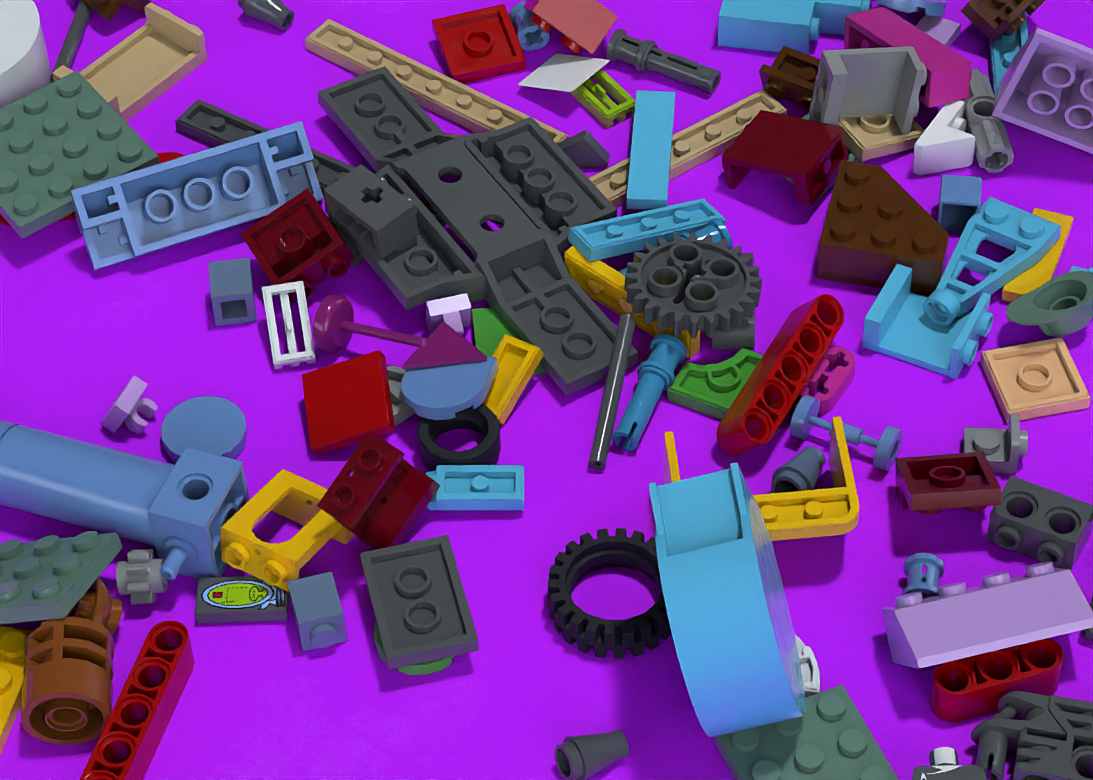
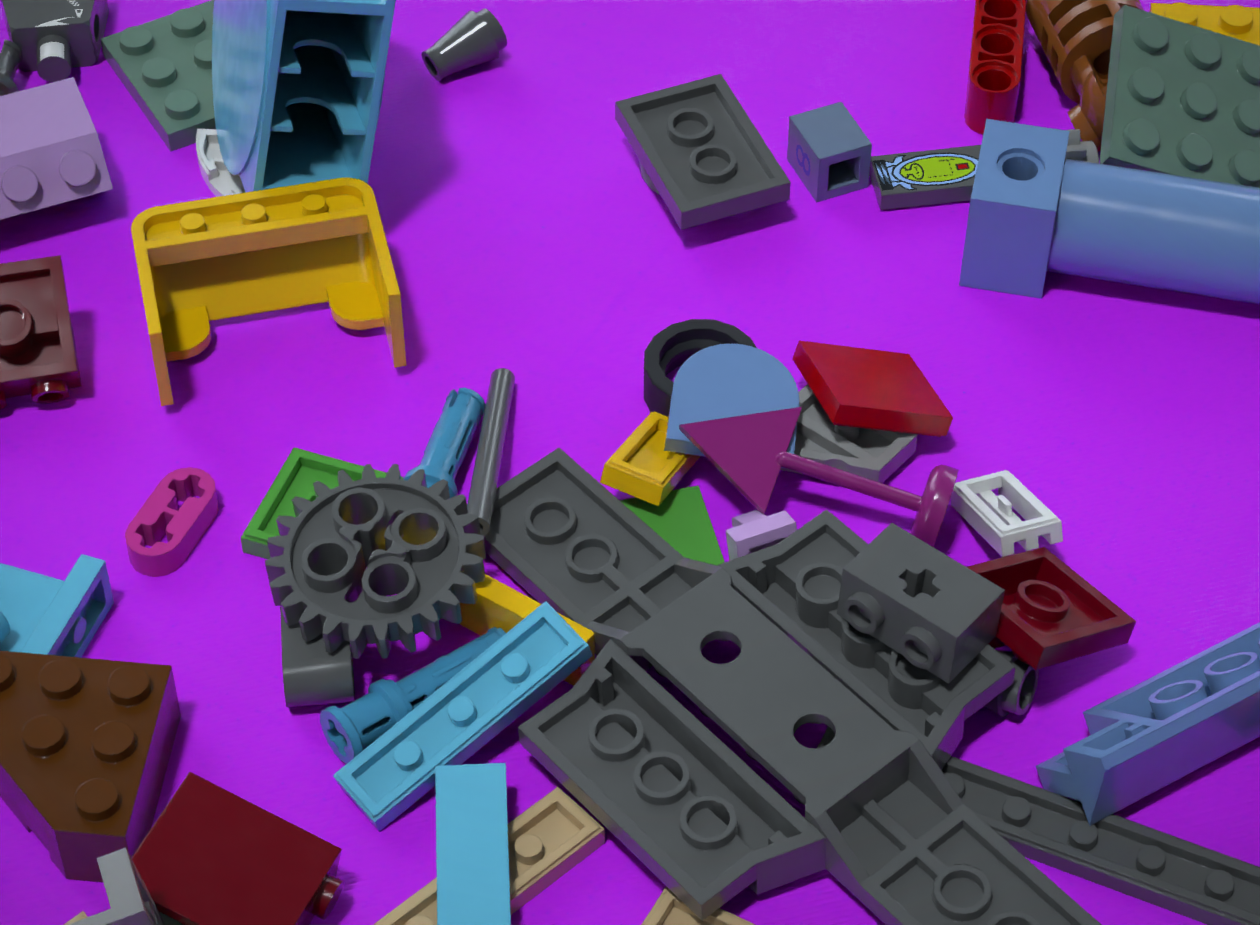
camera: 170 degrees right, 0 degrees up
lavender tile [100,375,158,434] -> none
medium blue tile [161,396,247,462] -> none
sand blue brick [208,258,257,326] -> none
yellow panel [220,469,355,592] -> none
dark red panel [317,431,440,550] -> none
medium azure hinge [426,465,524,510] -> none
black tyre [548,528,672,659] -> none
dark grey tile [557,130,610,168] -> none
red beam [716,294,844,457] -> none
sand blue cone [771,446,826,493] -> none
medium blue wheel [790,395,903,471] -> none
medium blue bush [902,553,945,598] -> none

